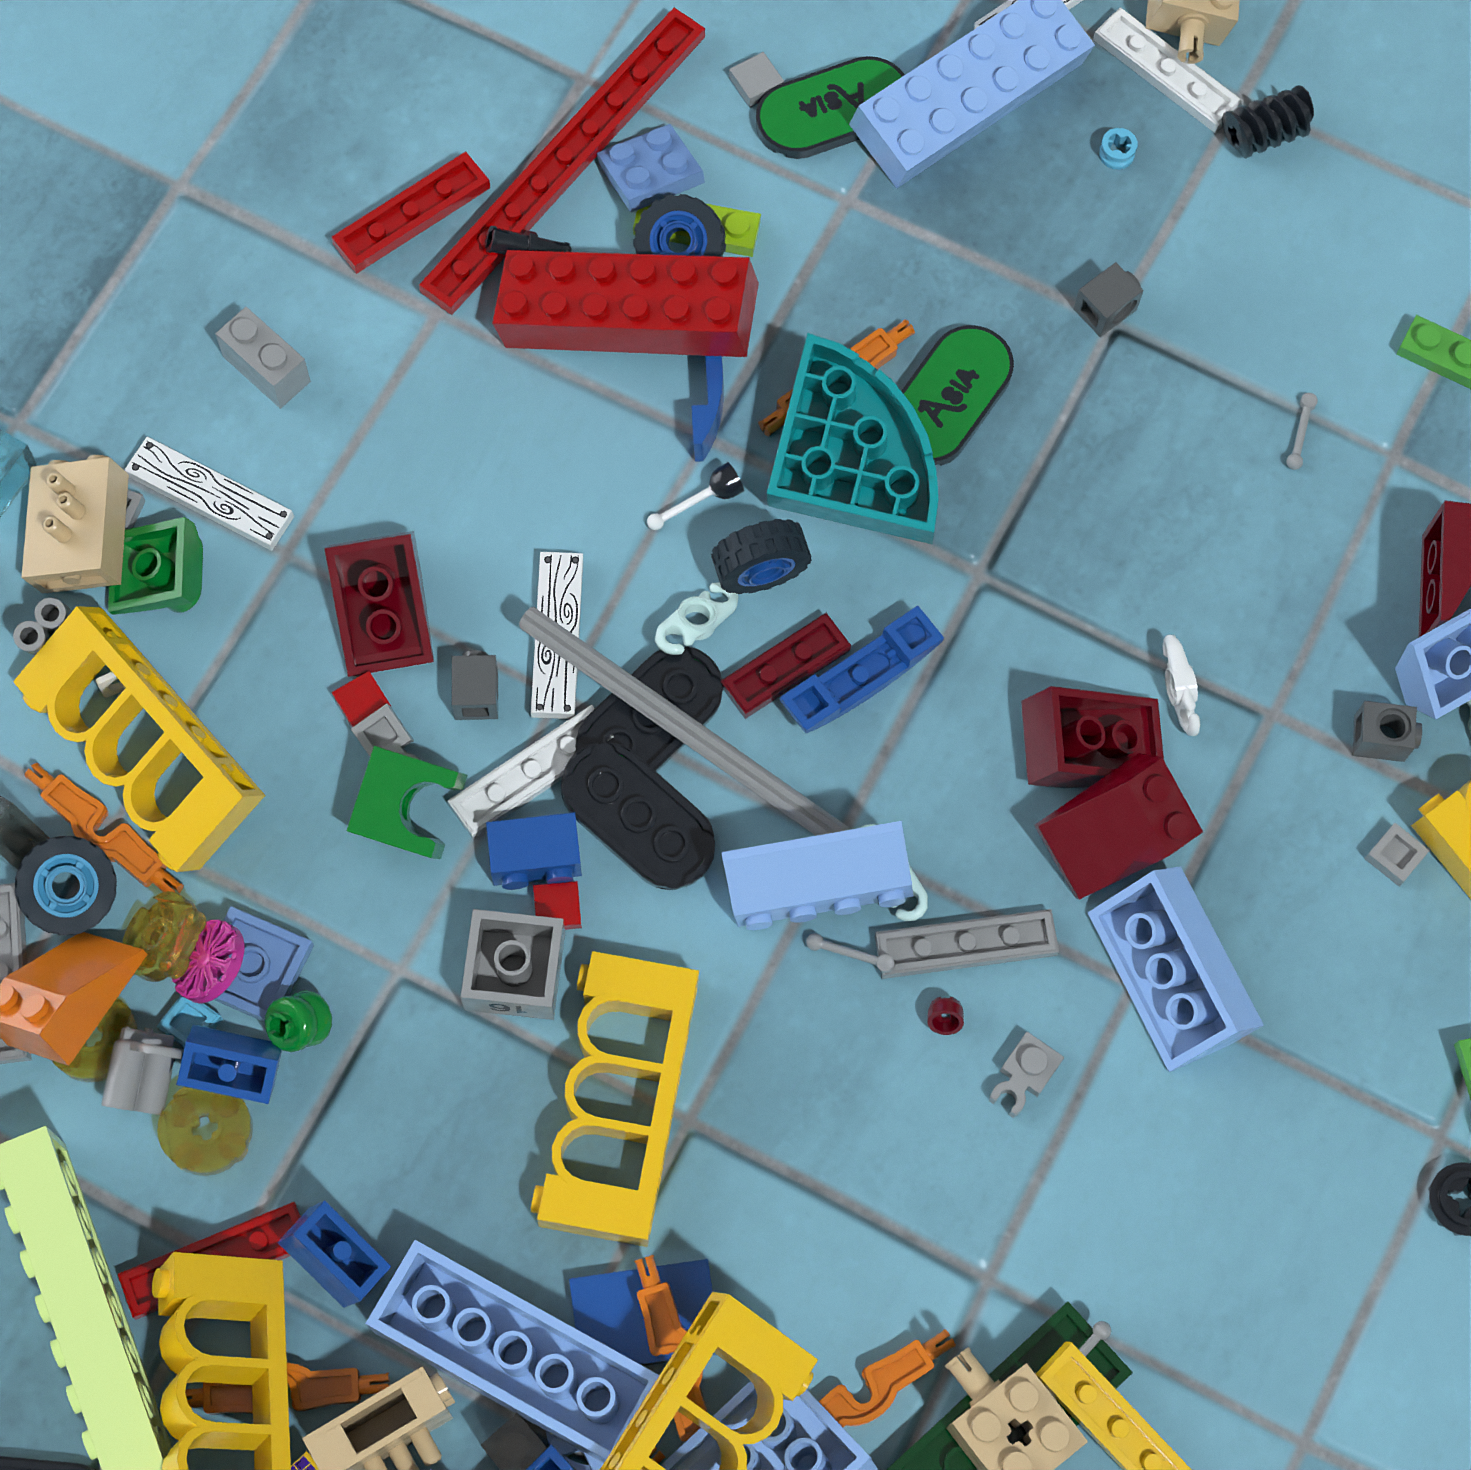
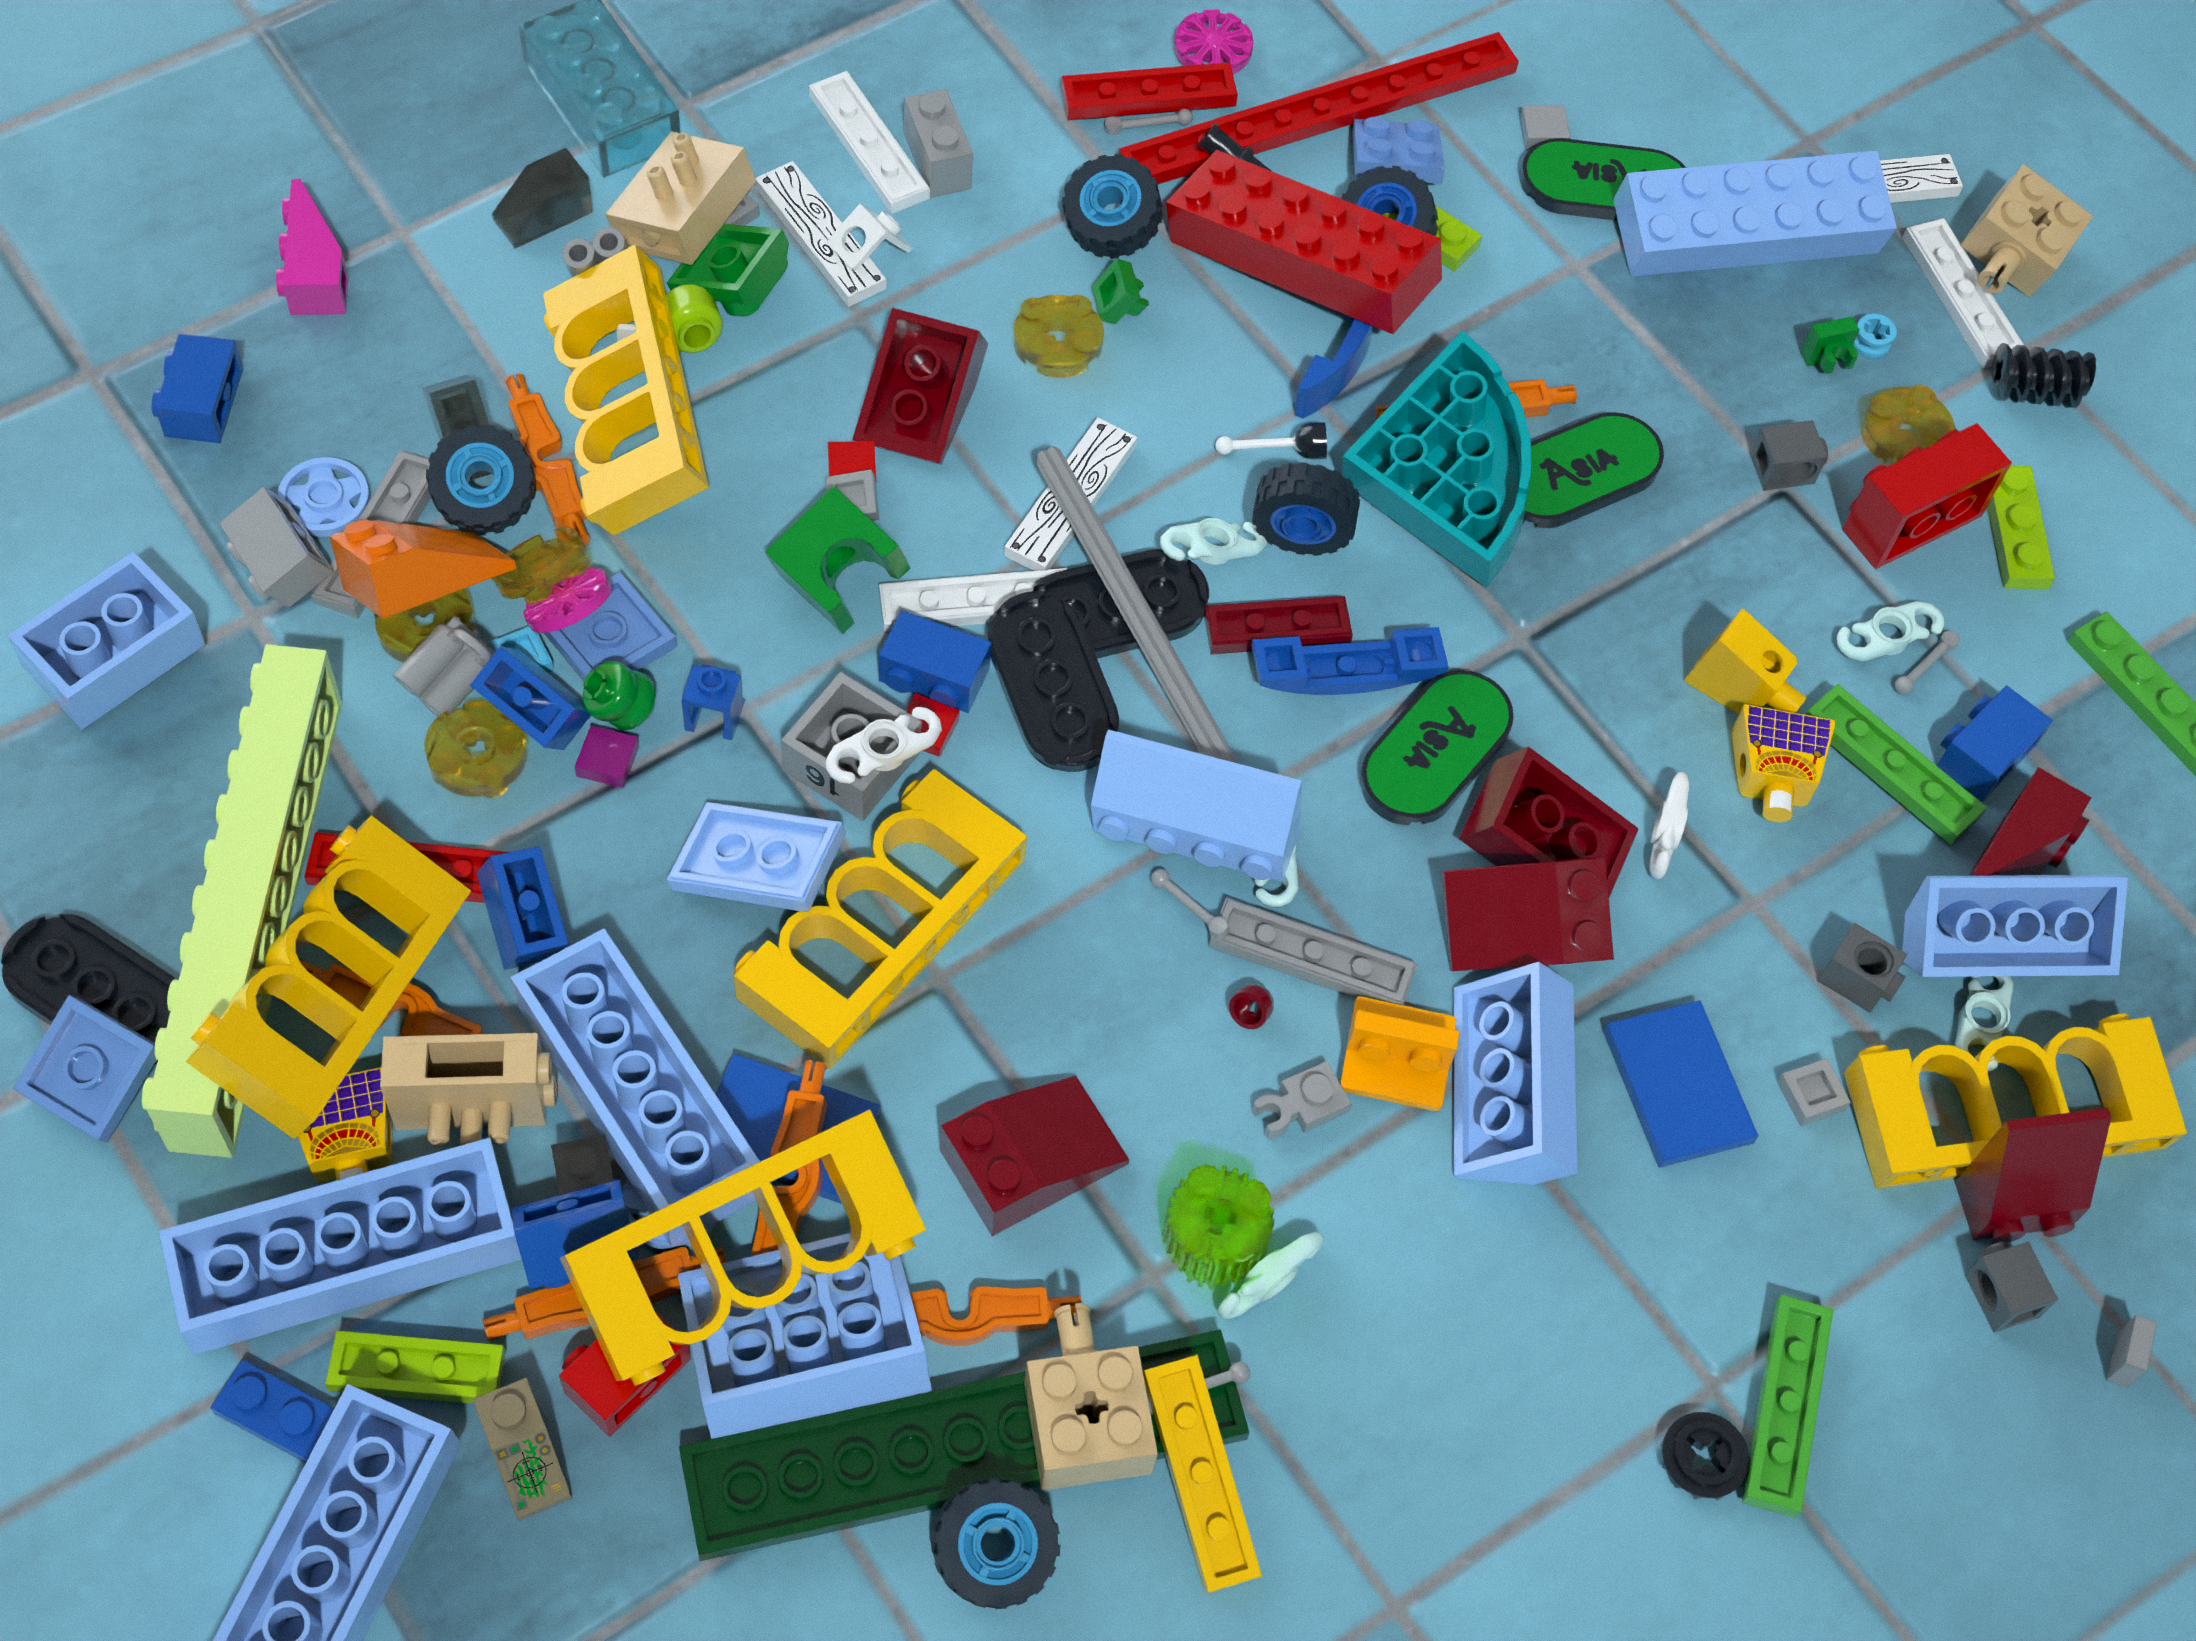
camera: 25 degrees right, 10 degrees down
dark grey brick [452,650,498,720] -> none
none -> magenta tile [574,725,639,788]
none -> lime head [666,284,723,353]
none -> light blue tile [667,802,846,912]
none -> blue window [681,664,745,740]
none -> white tile [809,71,930,214]
none -> white piece [825,707,942,784]
none -> white bracket [828,204,913,270]
none -> dark red slope [940,1076,1129,1236]
none -> clear yellow plate [1013,295,1104,378]
none -> black wheel [1062,154,1163,259]
none -> green tile [1092,258,1149,325]
none -> light grey hinge [1105,108,1193,135]
none -> clear neon green brick [1162,1164,1275,1290]
none -> dark pink wheel [1174,9,1254,74]
none -> light aqua piece [1217,1232,1324,1320]
none -> light orange bracket [1340,996,1460,1112]
none -> green tile [1360,670,1513,825]
none -> blue tile [1603,1000,1759,1168]
none -> yellow torso [1684,608,1807,715]
none -> torso [1731,704,1835,822]
none -> green tile [1800,316,1860,374]
none -> bright green plate [1805,684,1987,845]
none -> light aqua piece [1837,600,1944,662]
none -> red brick [1842,423,2012,570]
none -> clear yellow plate [1861,385,1956,463]
none -> blue brick [1937,685,2053,802]
none -> lime plate [1988,465,2055,589]

